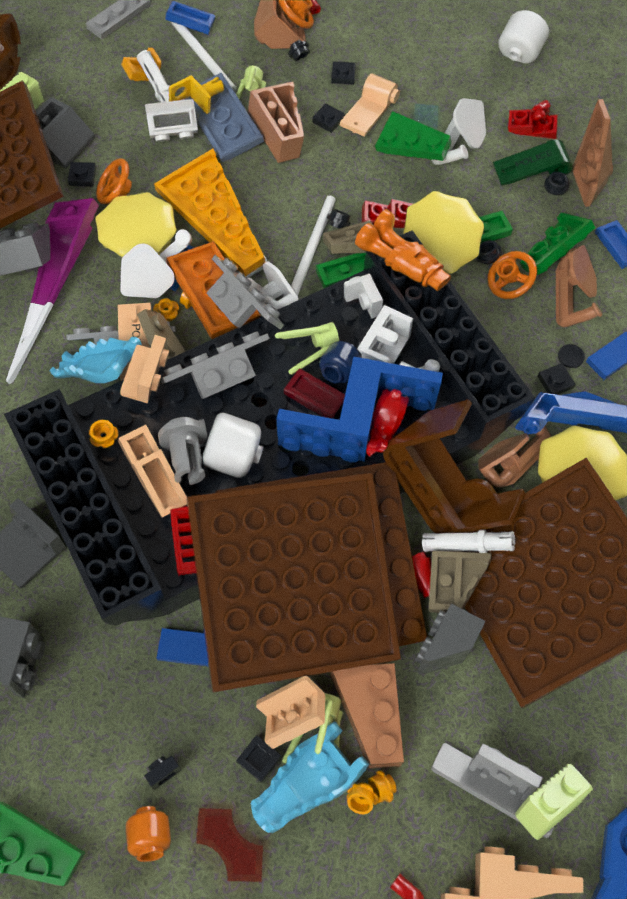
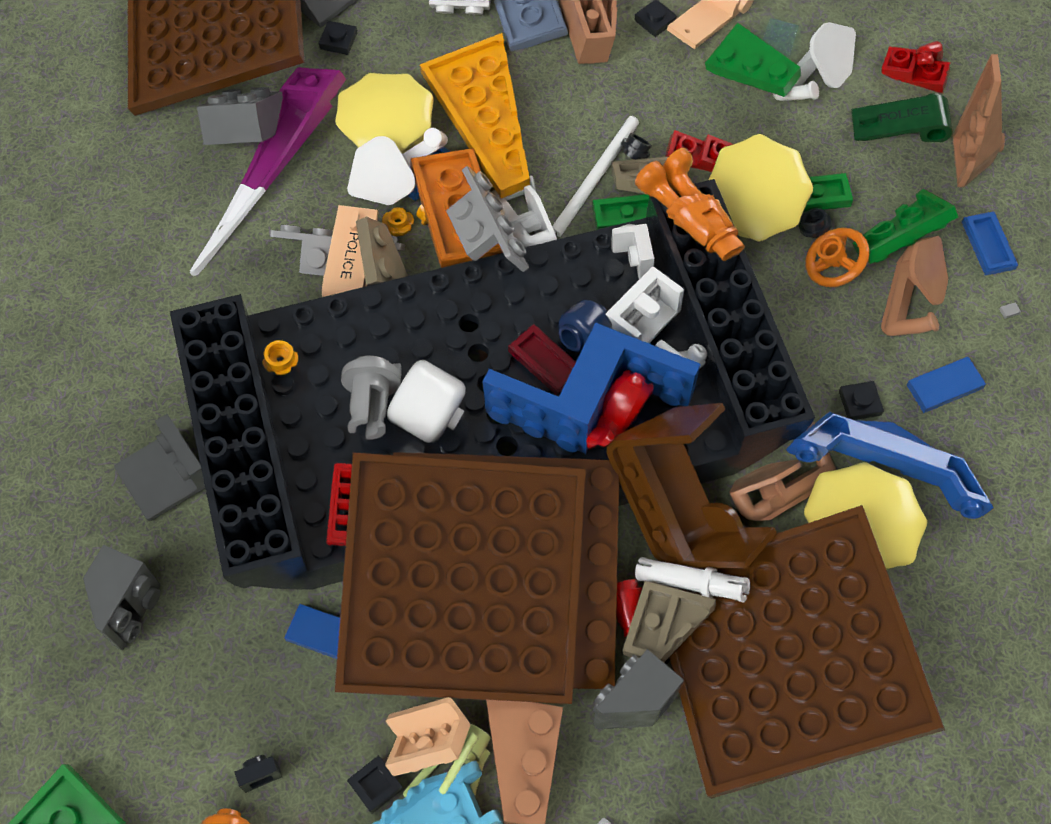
camera: 15 degrees right, 0 degrees up
medium azure animal [49,337,142,383] -> none
orange piece [96,158,132,205] -> none
light nougat slope [118,425,187,518] -> none
light nougat bracket [120,335,169,403] -> none
light grey bracket [160,331,270,399] -> none
yellowish green plant [275,322,339,374] -> none
black plate [544,172,569,195] -> none
black piece [558,344,585,368] -> none

